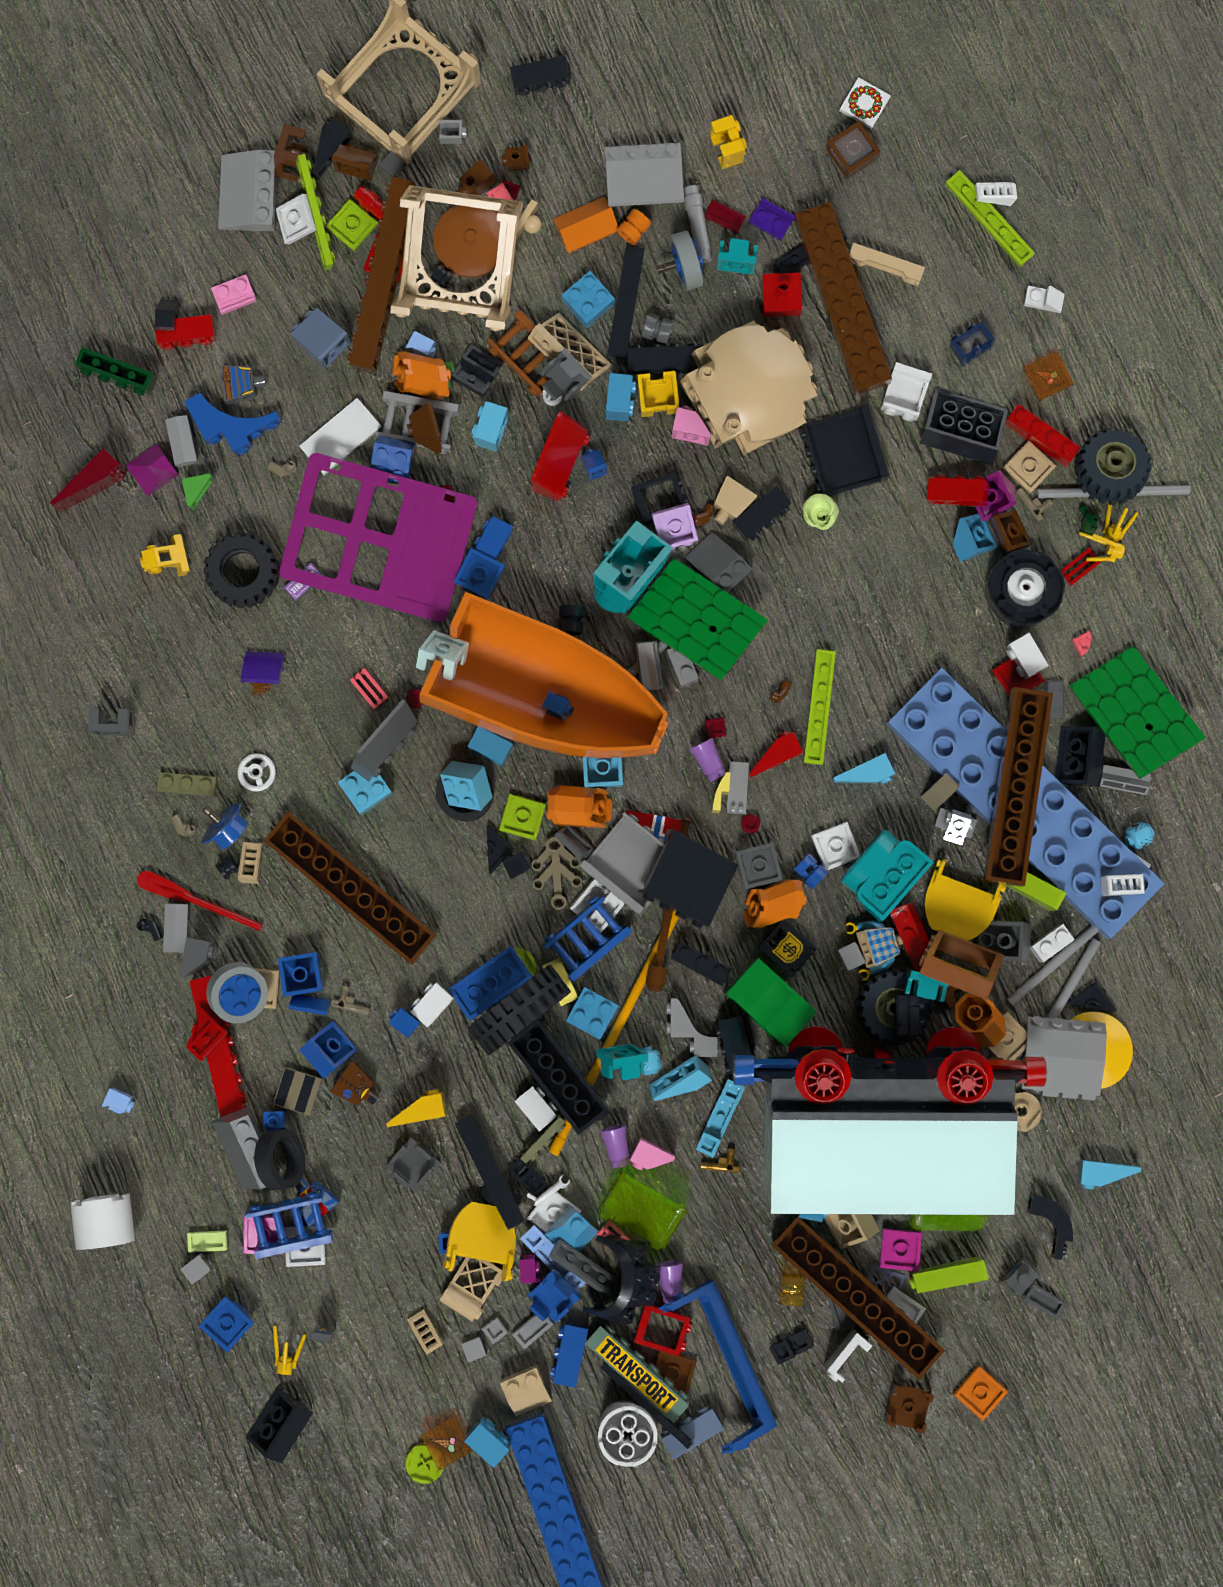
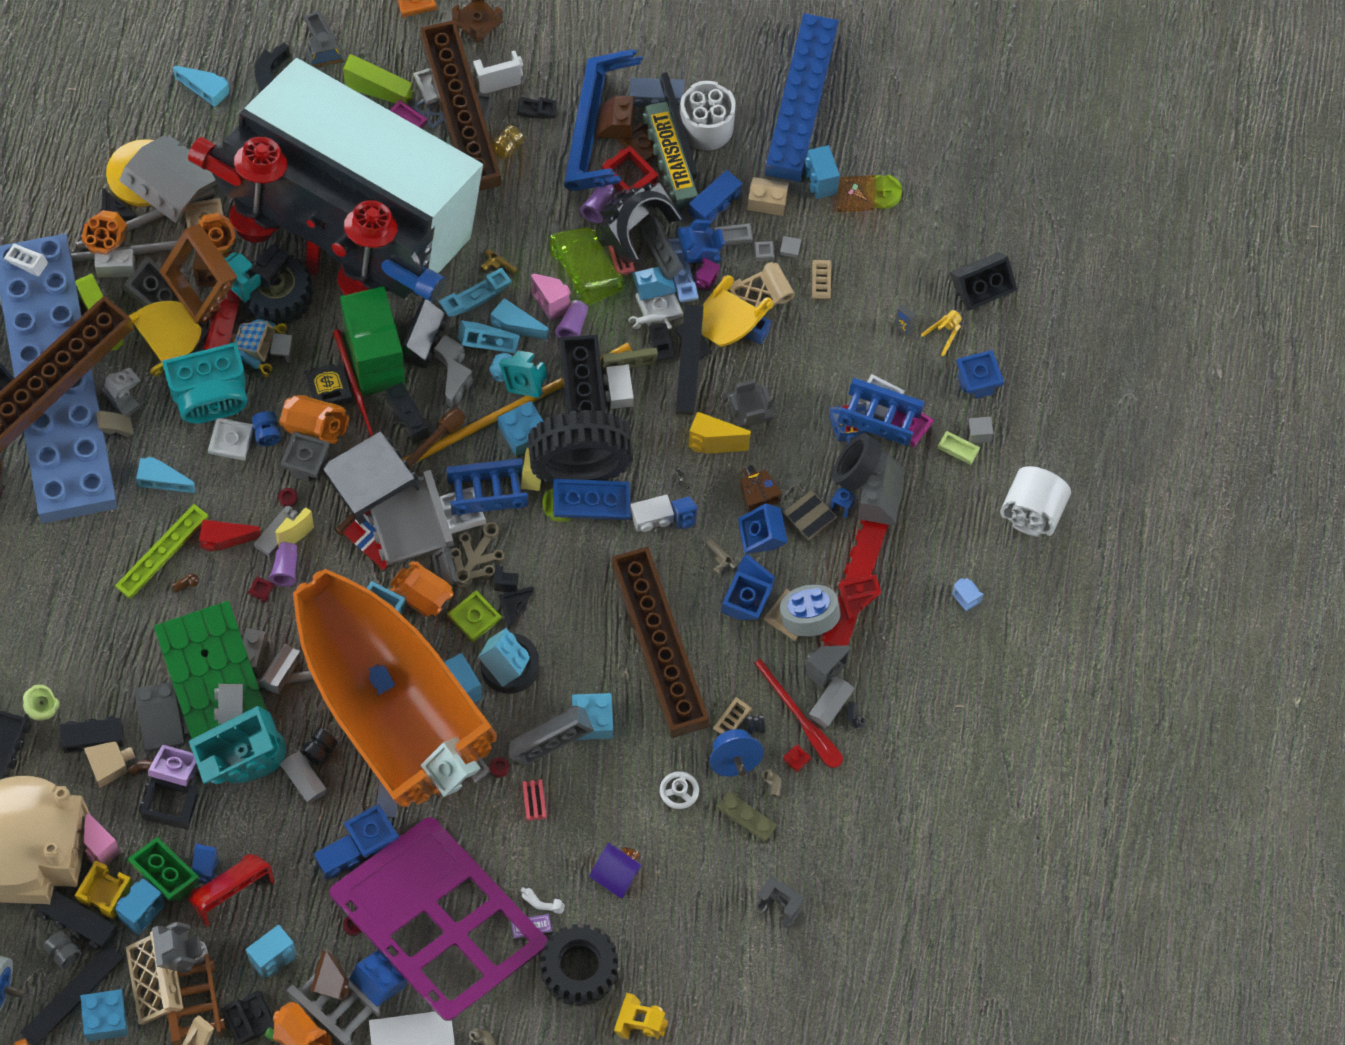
camera: 150 degrees left, 20 degrees down
none -> orange brick [82,210,127,255]
none -> green slope [127,837,199,901]
none -> light grey brick [214,684,243,725]
none -> light grey piece [280,751,327,804]
none -> red piece [333,329,373,437]
none -> medium azure slope [491,298,549,339]
none -> white piece [521,887,565,914]
none -> reddish brown slope [596,96,635,139]
none -> red tile [783,744,811,773]

